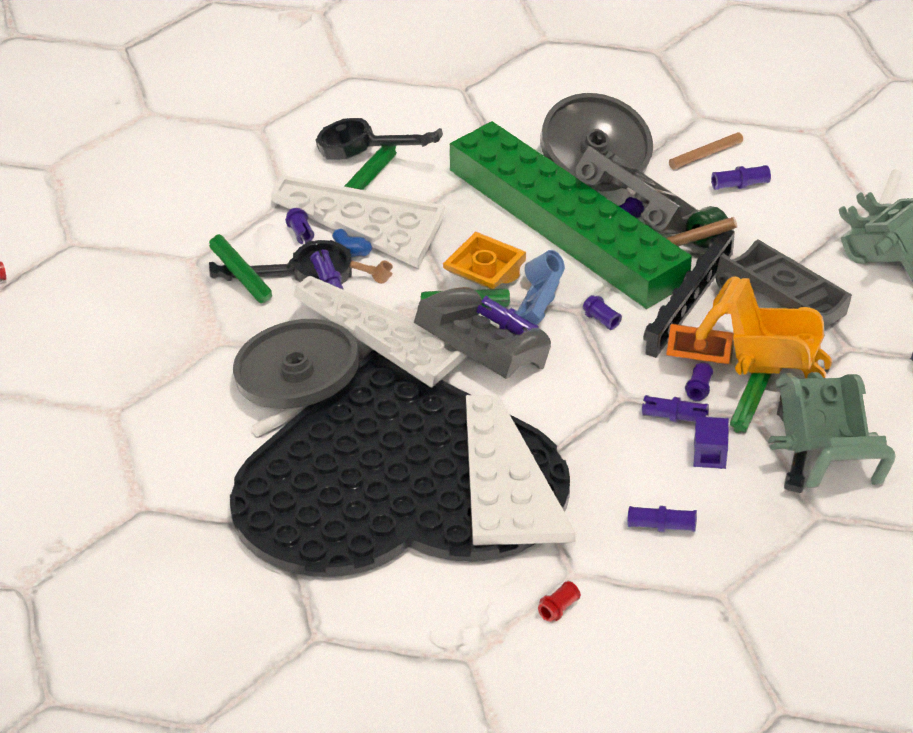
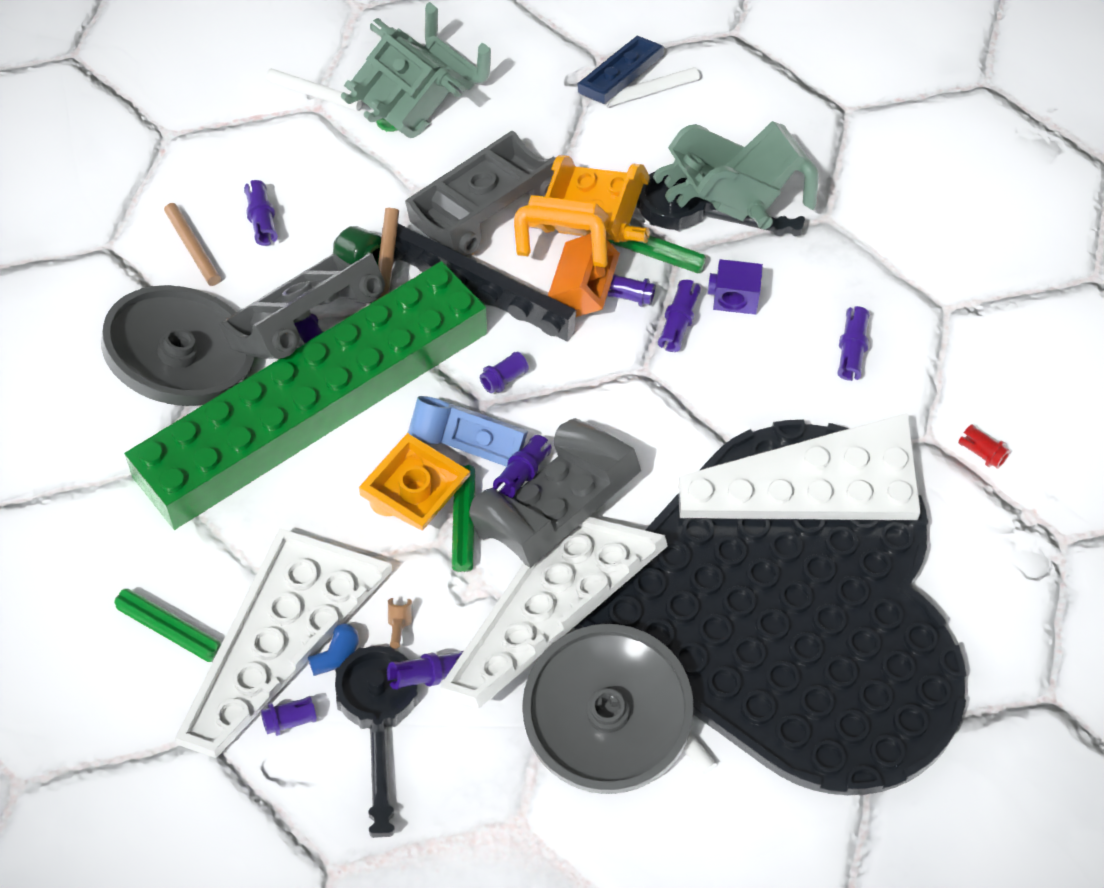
camera: 90 degrees left, 15 degrees up
green axle [209,234,272,304] -> none
black piece [315,118,443,160] -> none

